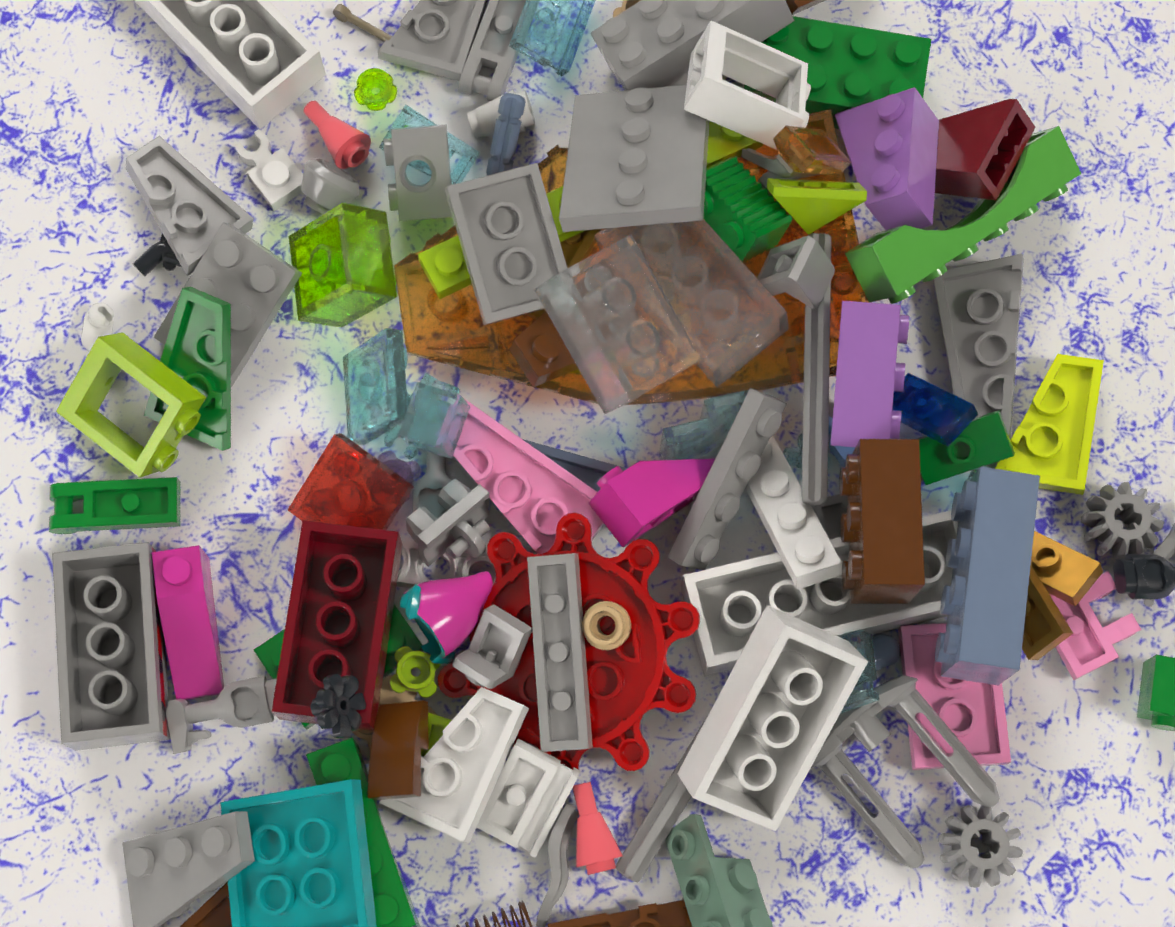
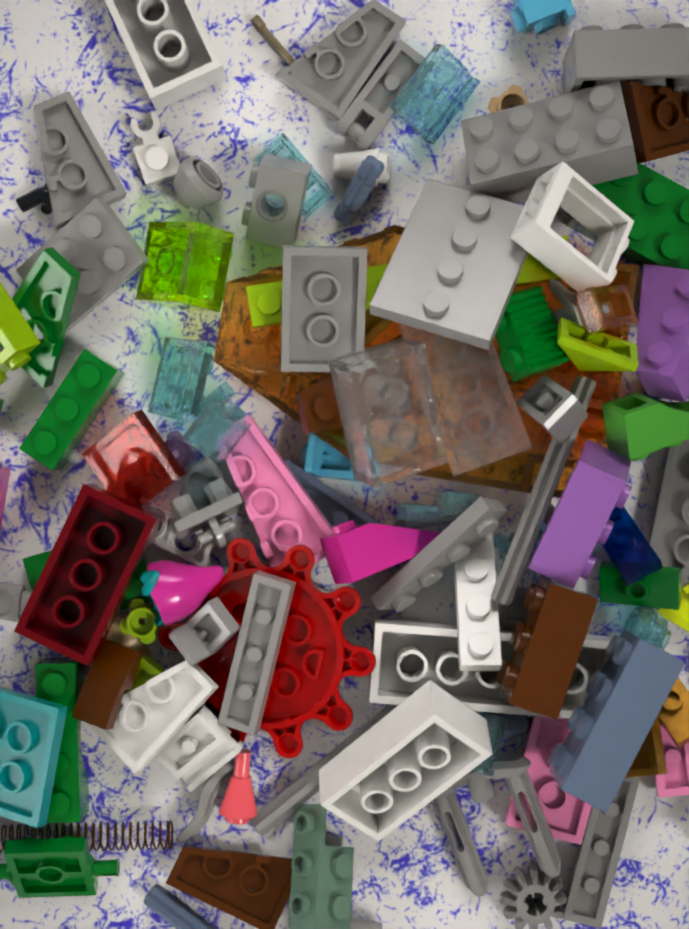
camera: 25 degrees right, 15 degrees up
coral cone [304,101,371,169] -> none
black plant [311,674,367,738] -> none
clear neon green plate [354,68,397,111] -> none
tan plate [582,601,631,650] -> none
none -> green brick [19,349,125,470]
none -> medium azure bracket [302,434,366,482]
none -> light grey plate [562,777,640,929]

